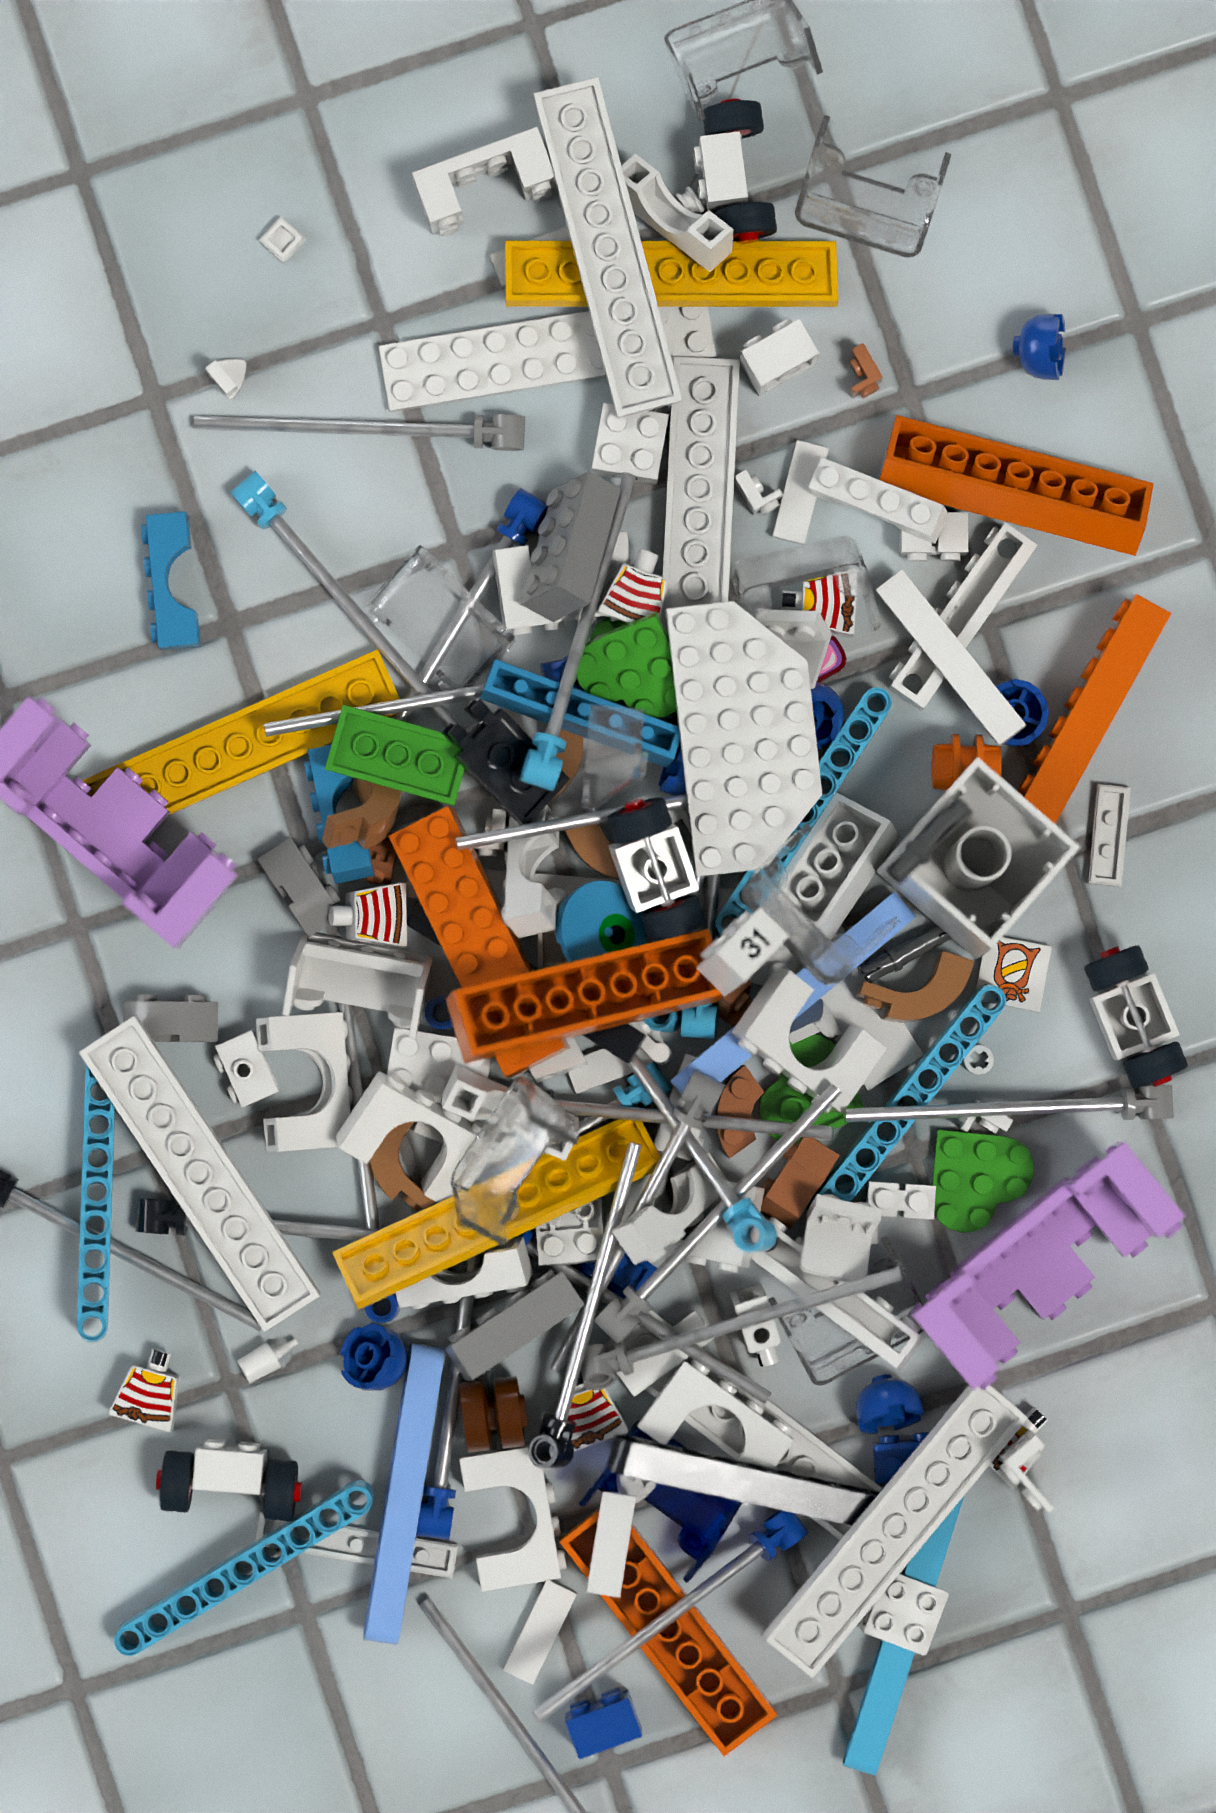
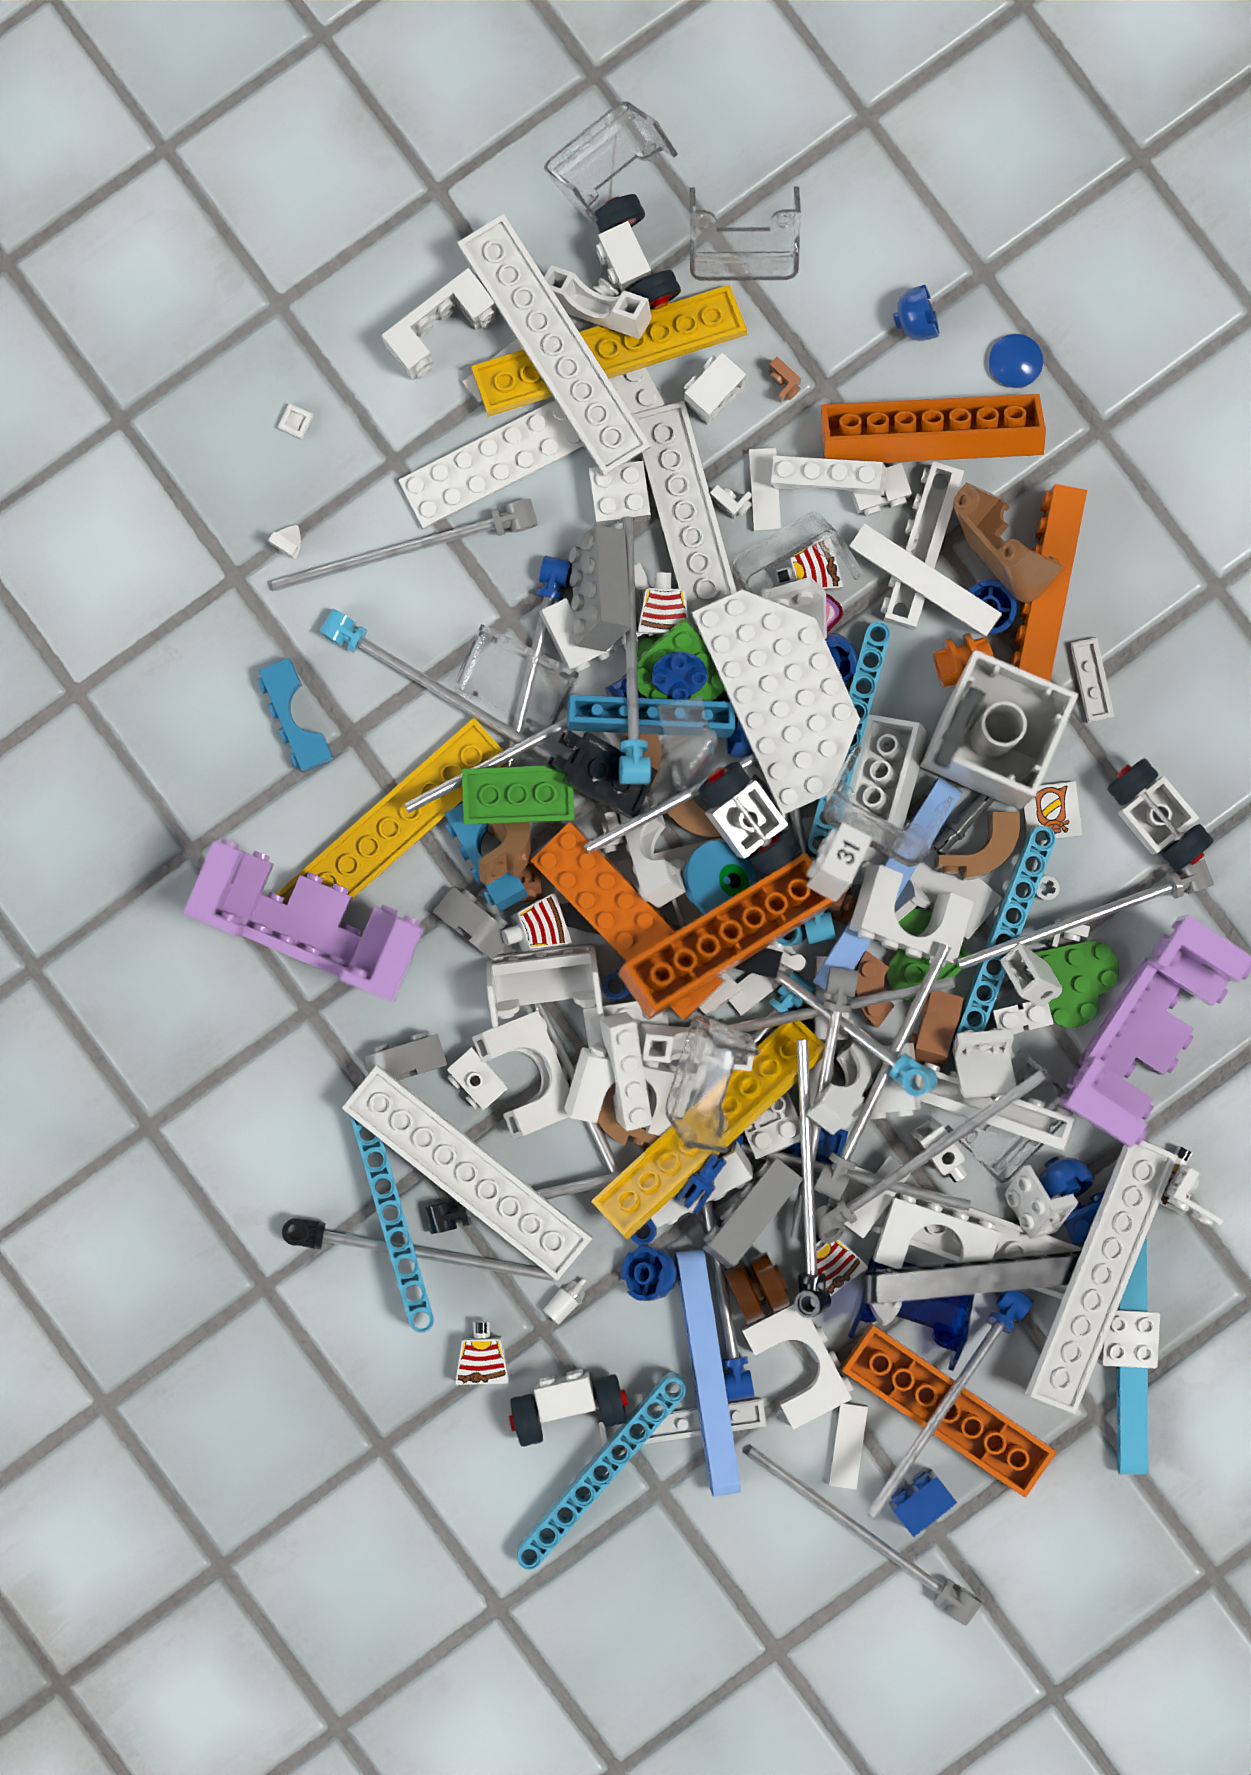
camera: 15 degrees left, 0 degrees up
white tile [586,1491,636,1598] -> none
none -> white arch [600,1012,653,1131]
none -> blue dish [652,652,708,700]
none -> blue arm [674,1152,727,1214]
none -> medium nougat windscreen [953,482,1063,603]
none -> blue dish [989,334,1043,388]
none -> white torso [1000,943,1062,1006]
none -> white bracket [1004,1165,1078,1240]

